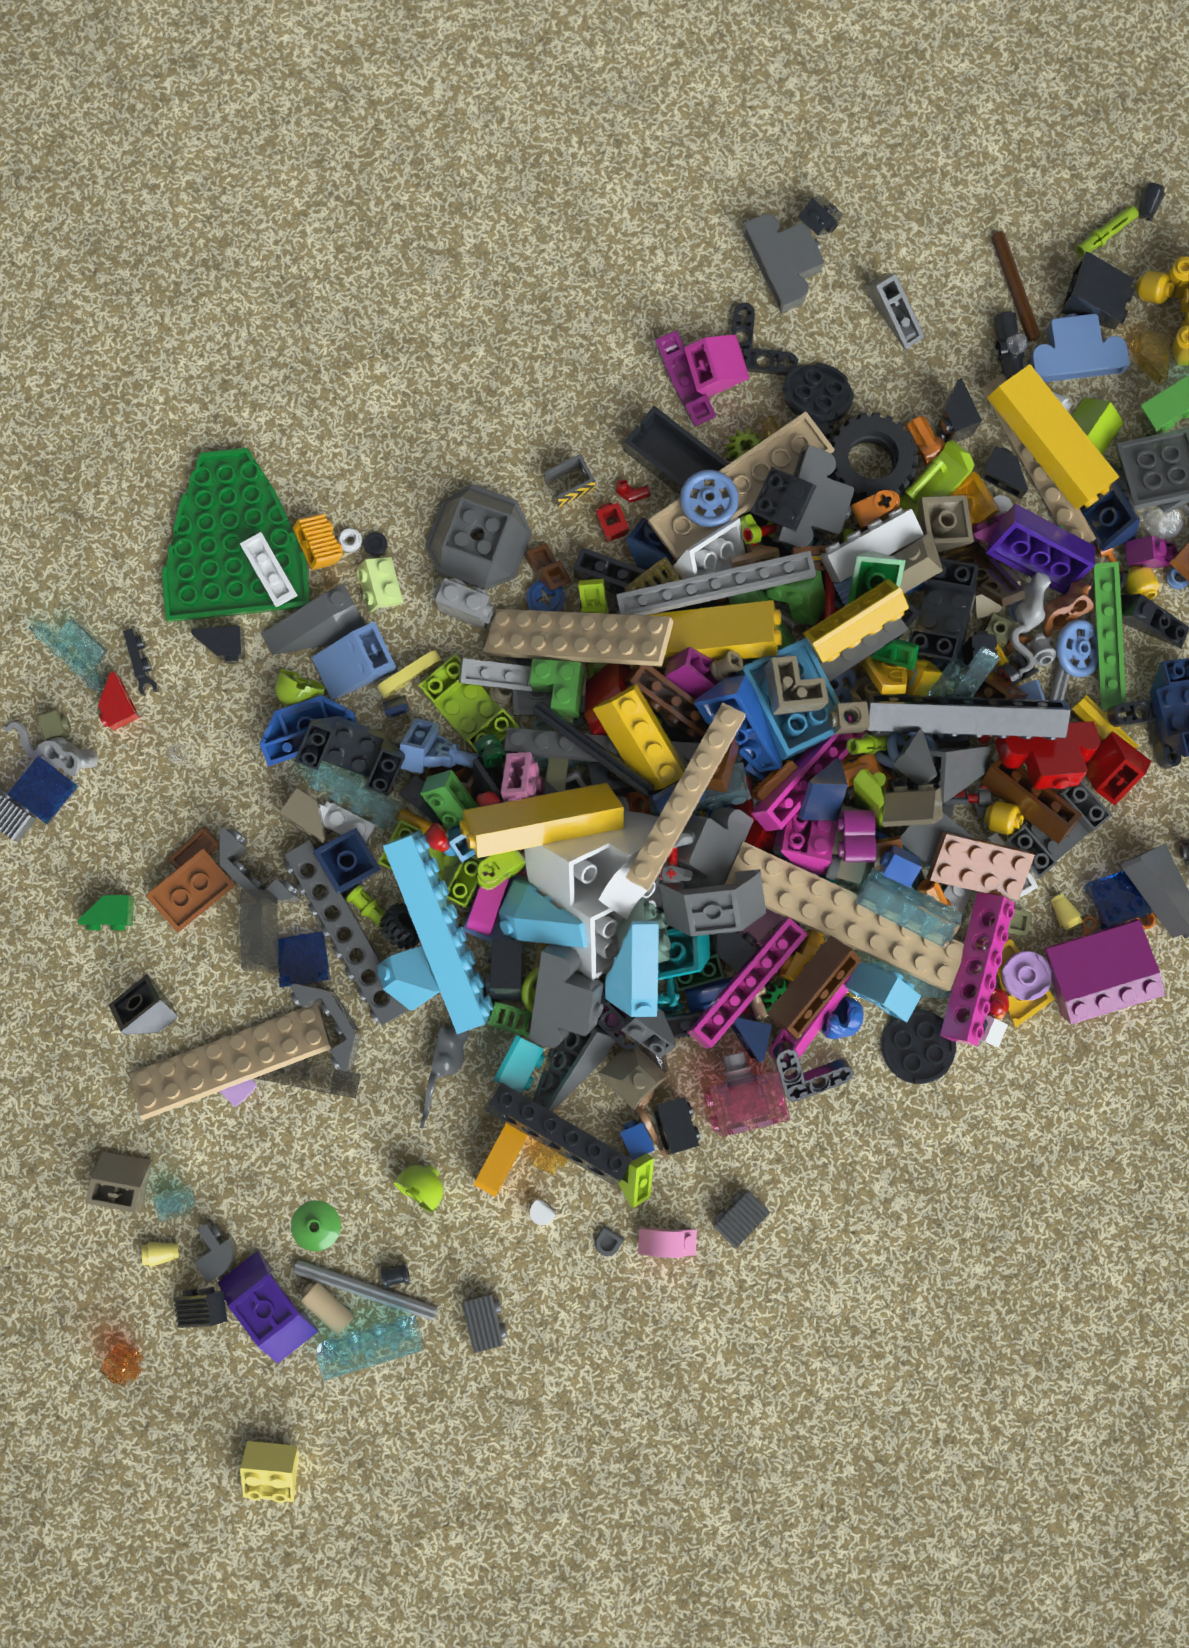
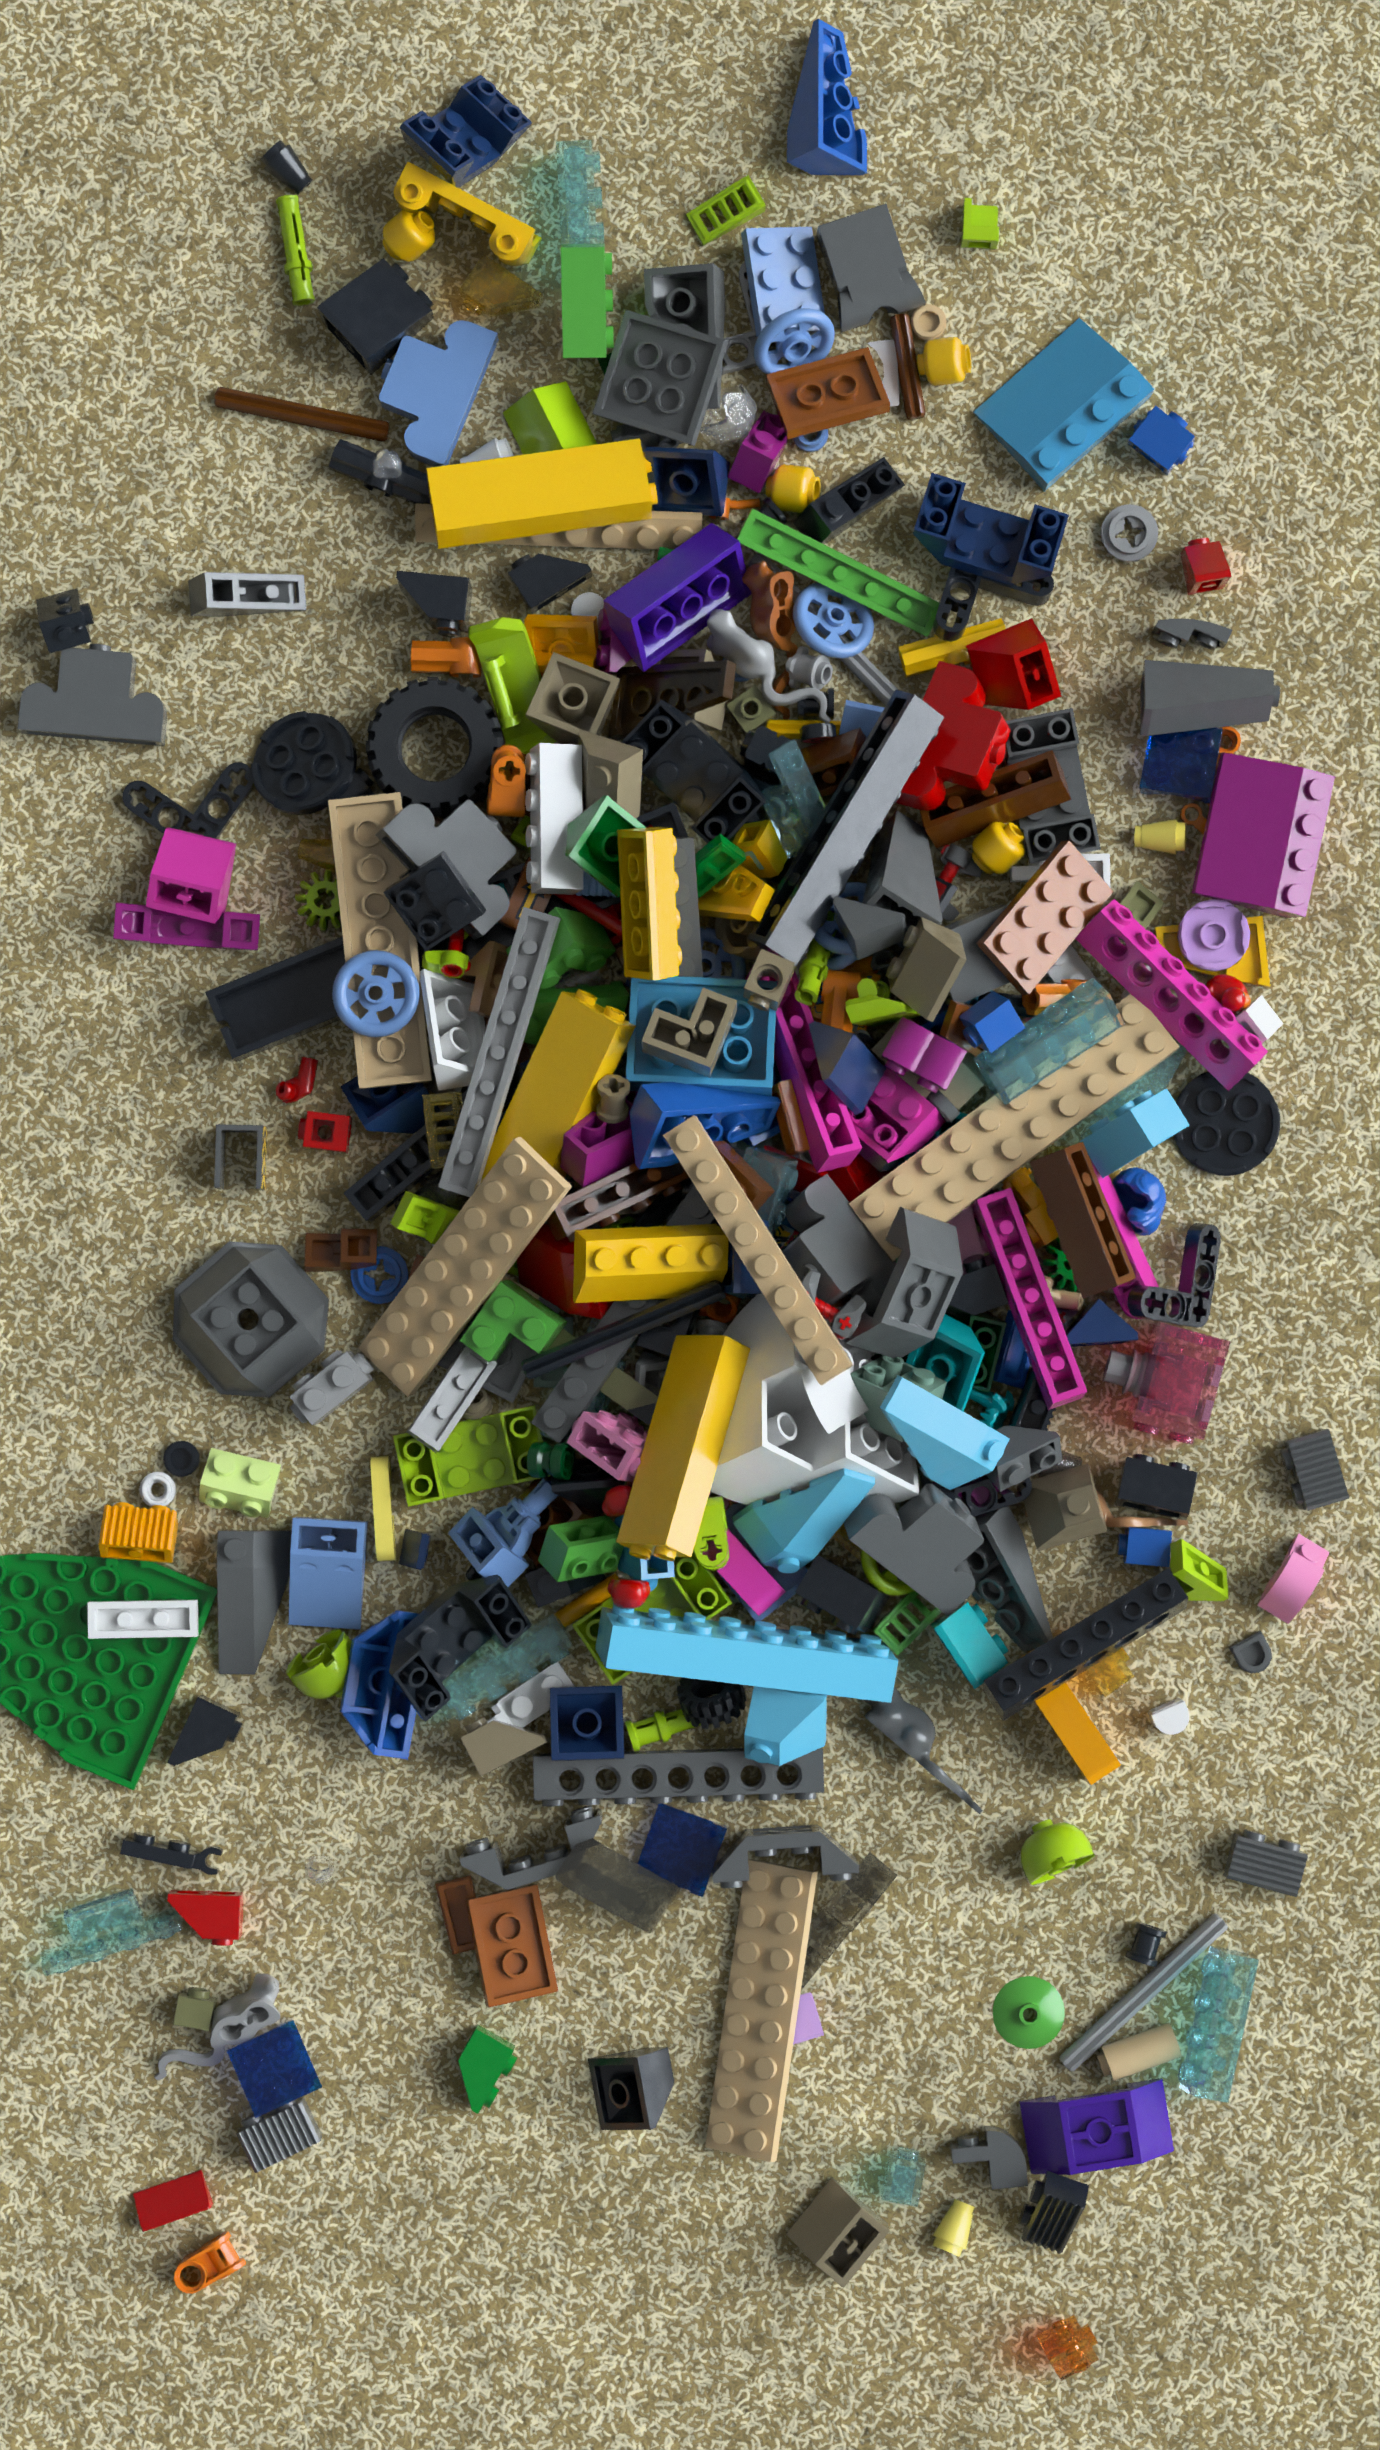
camera: 60 degrees left, 5 degrees up
light yellow slope [240,1441,298,1503] -> none

